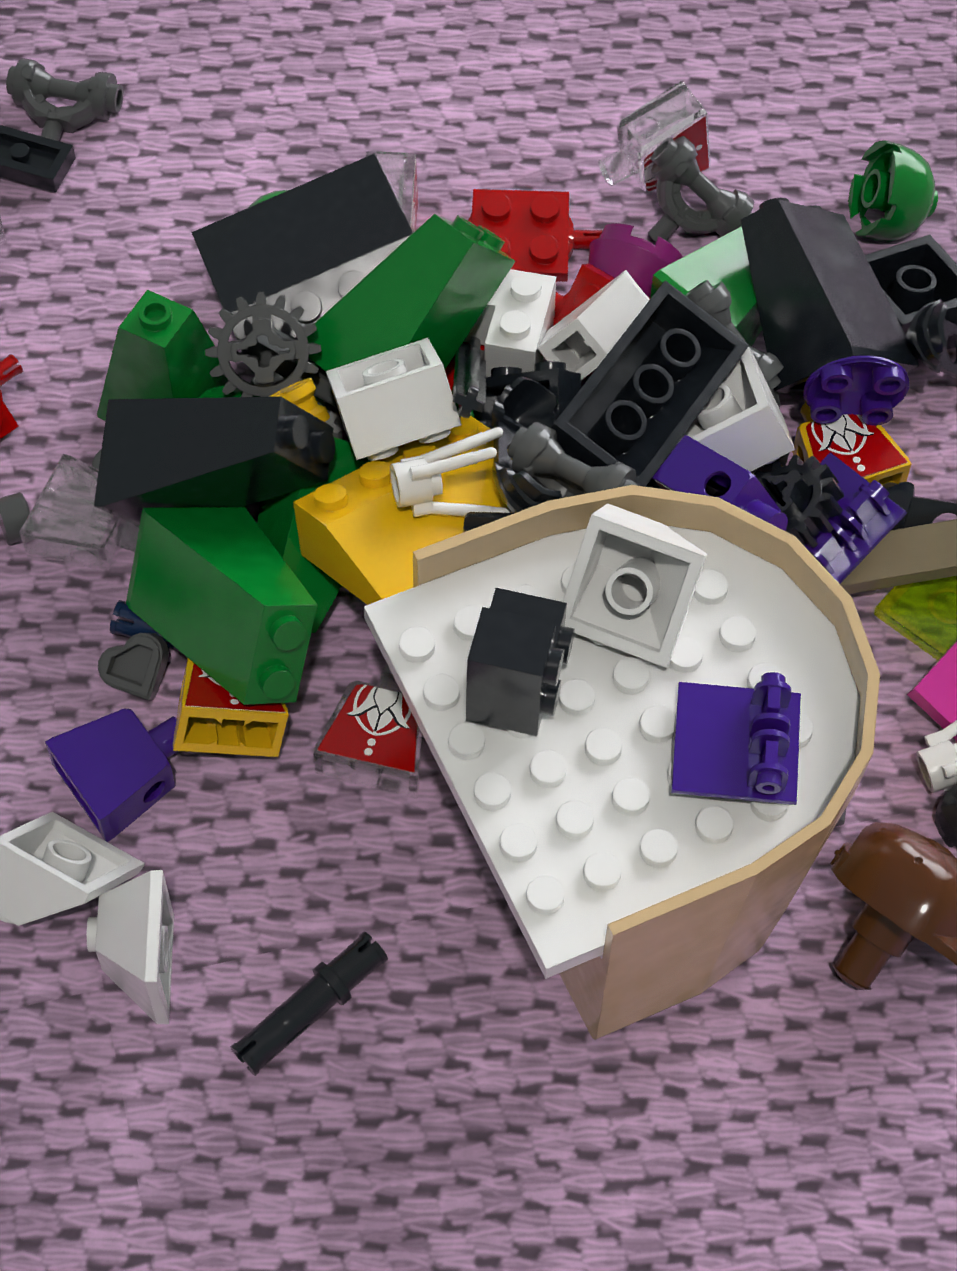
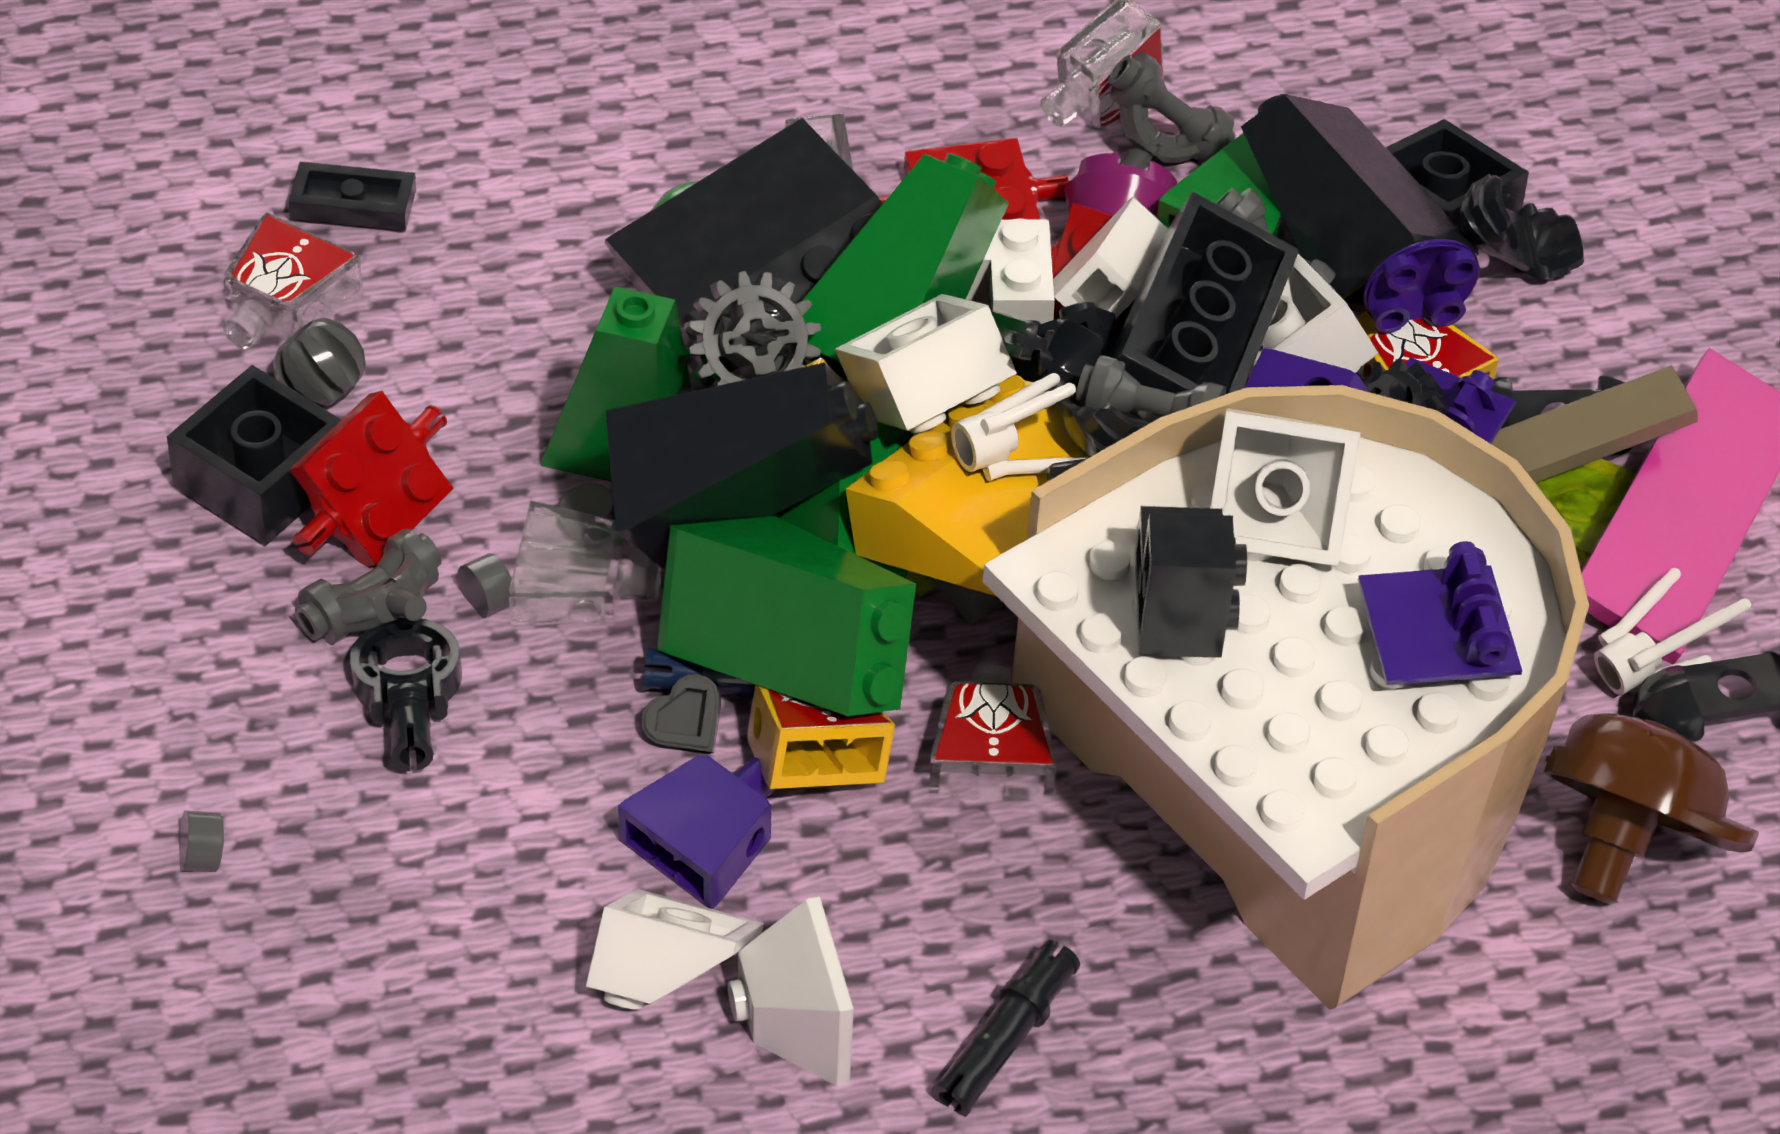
camera: 15 degrees left, 10 degrees down
dark grey piece [6,58,124,141] -> none
green cylinder [848,140,938,241] -> none

